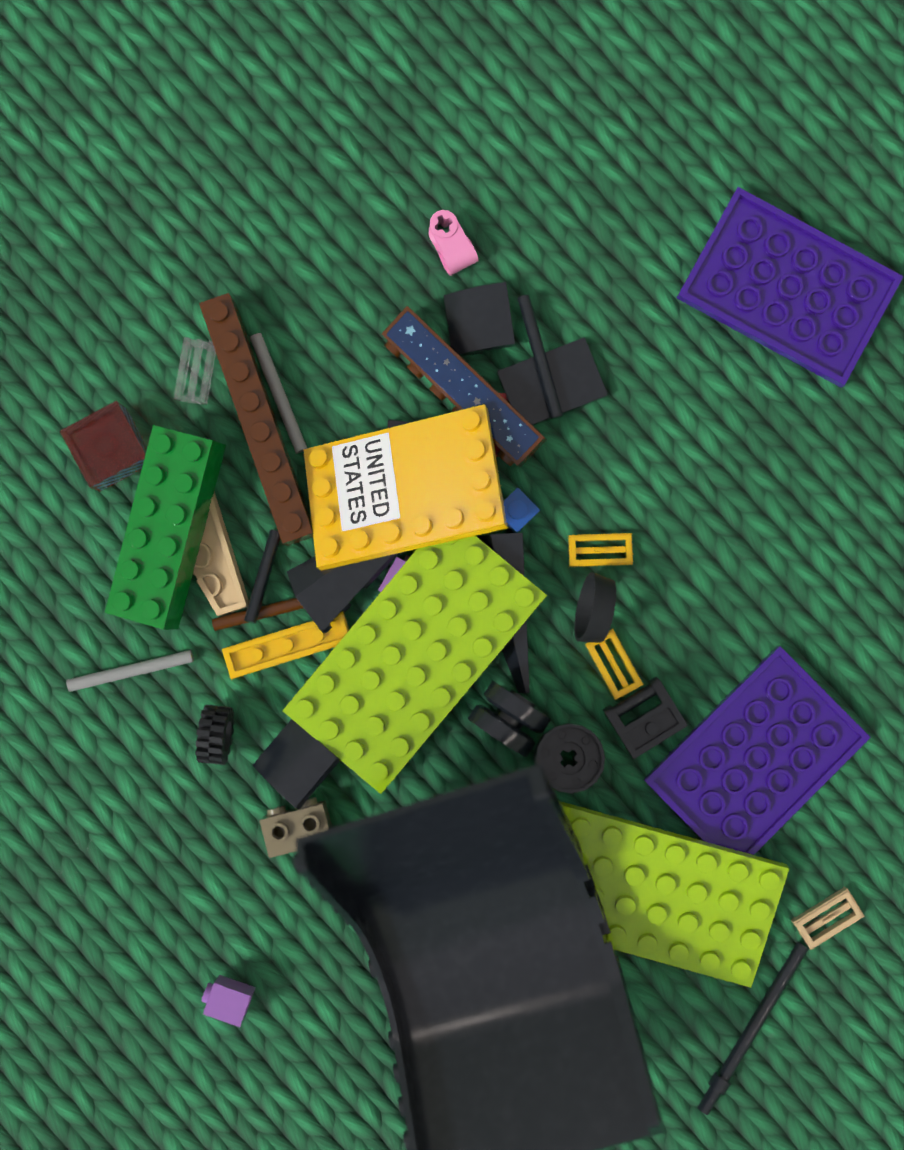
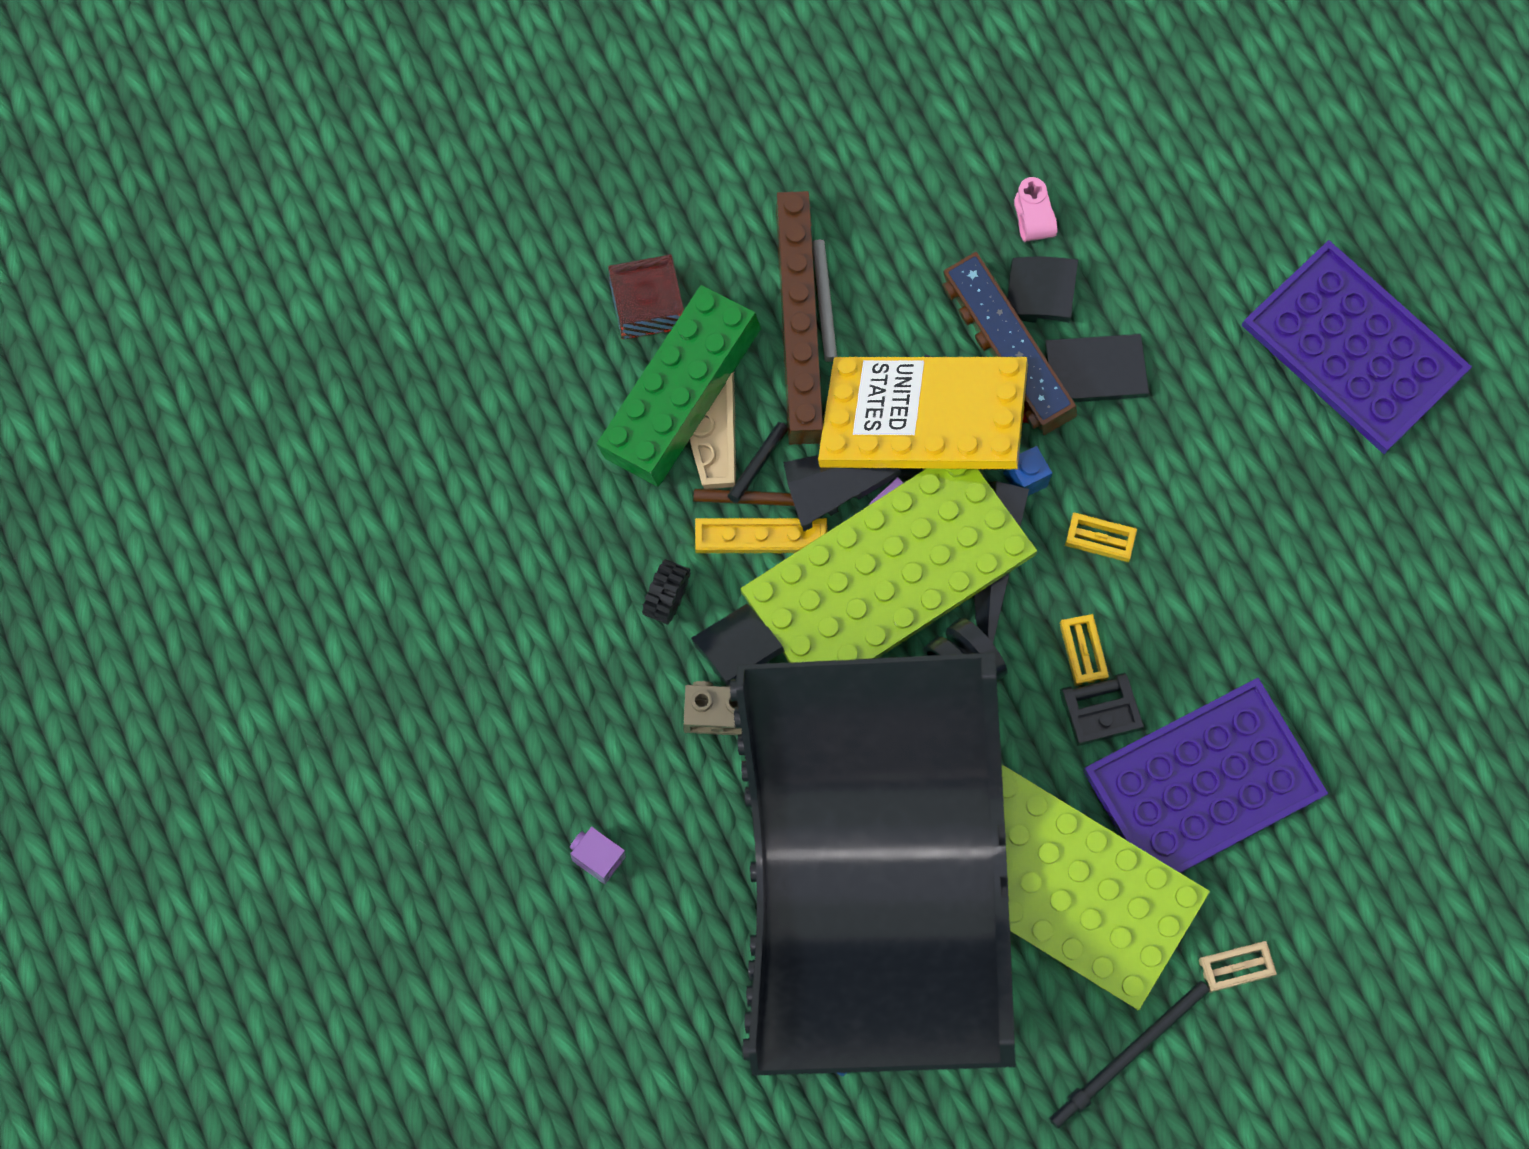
camera: 15 degrees right, 15 degrees down
light grey bar [66,650,194,692] -> none
clear tile [174,337,216,405] -> none
black bar [517,295,563,419] -> none
black wheel [534,724,605,793] -> none
black tyre [574,572,617,643] -> none

